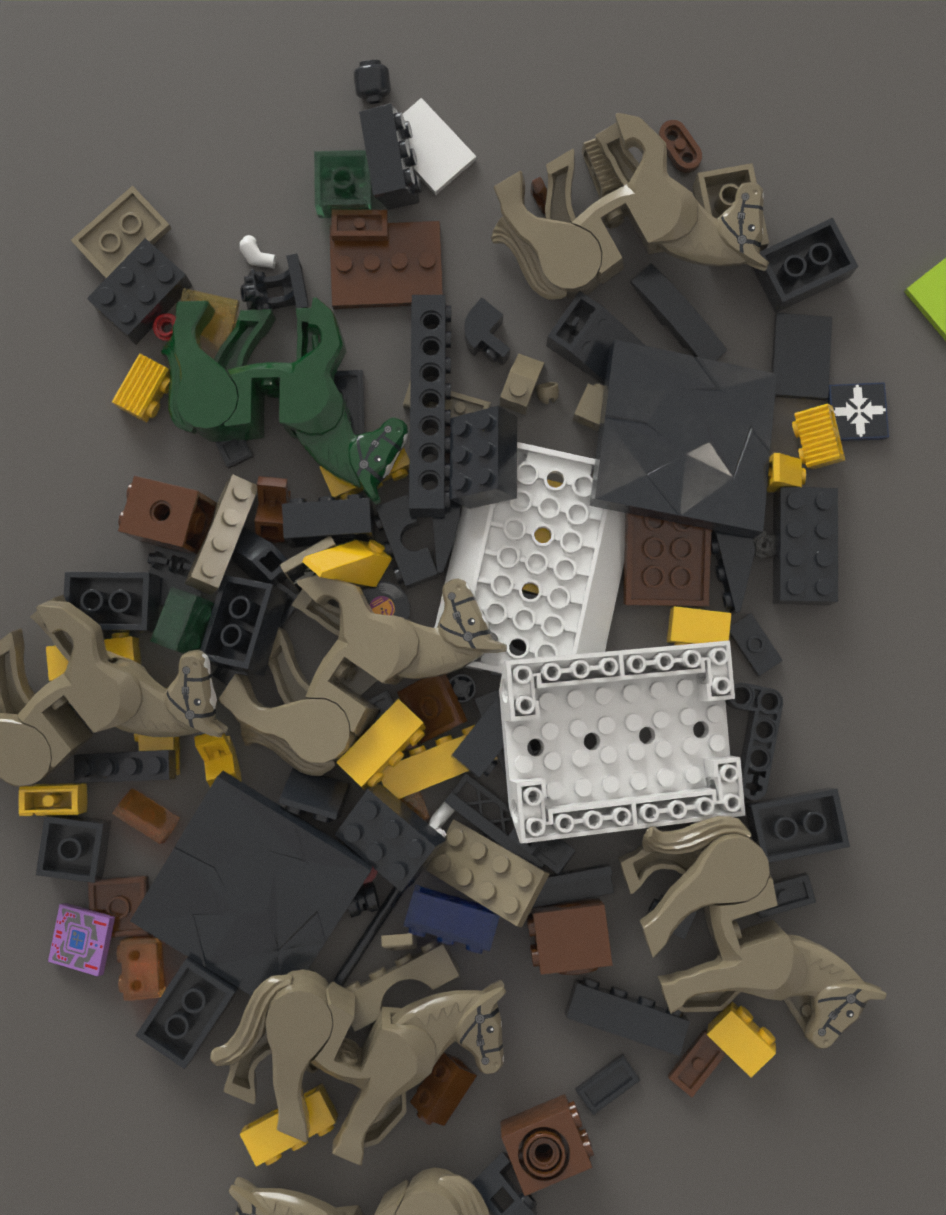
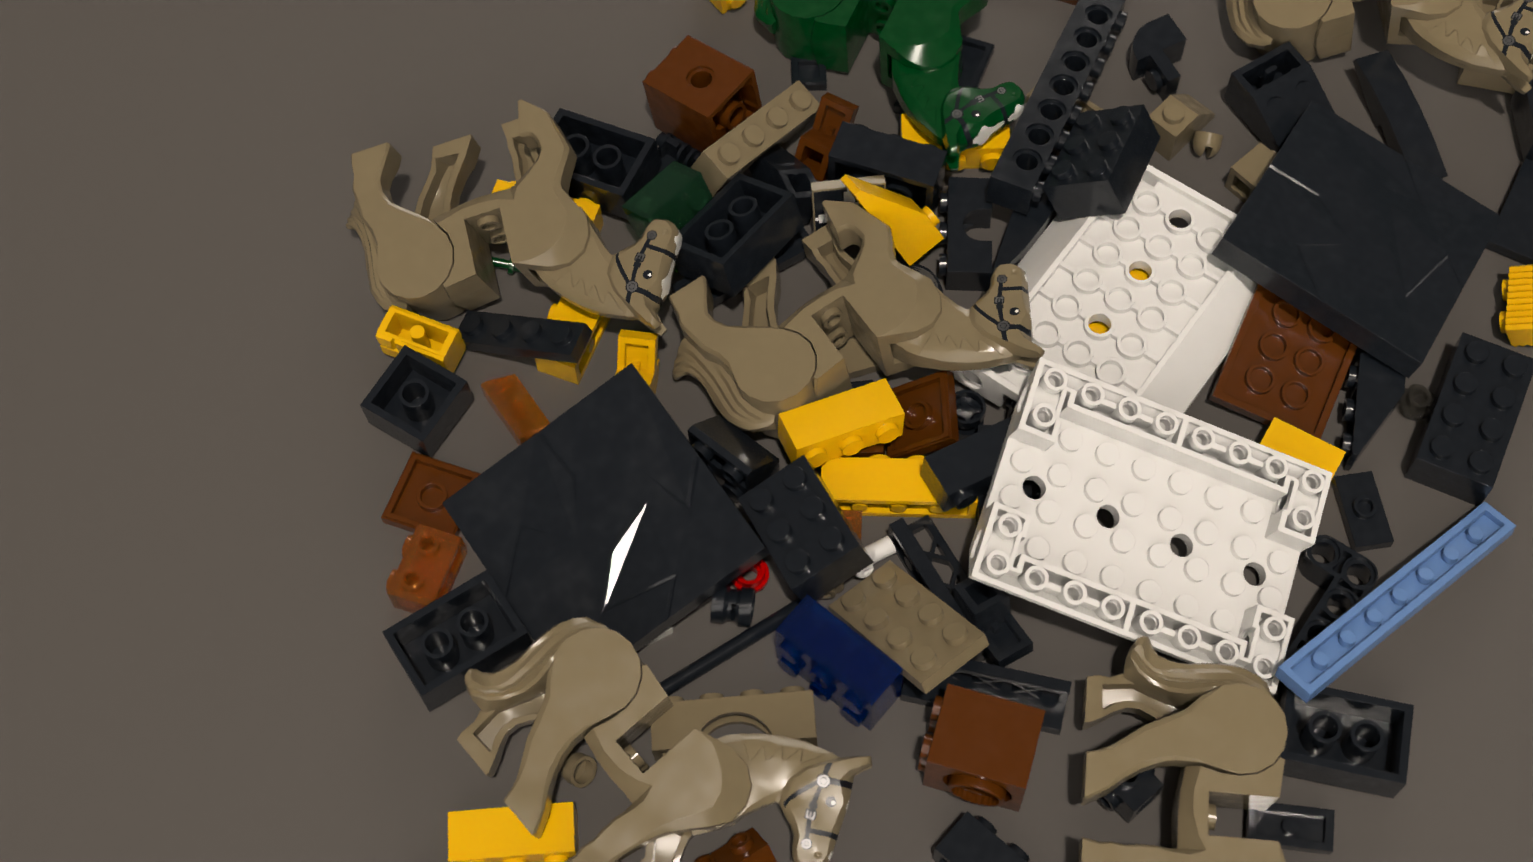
camera: 25 degrees right, 20 degrees down
medium lavender tile [48,903,115,976] -> none
dark tan tile [381,933,418,951] -> none
yellow slope [767,453,806,492] -> none
none -> medium blue plate [1275,501,1517,703]

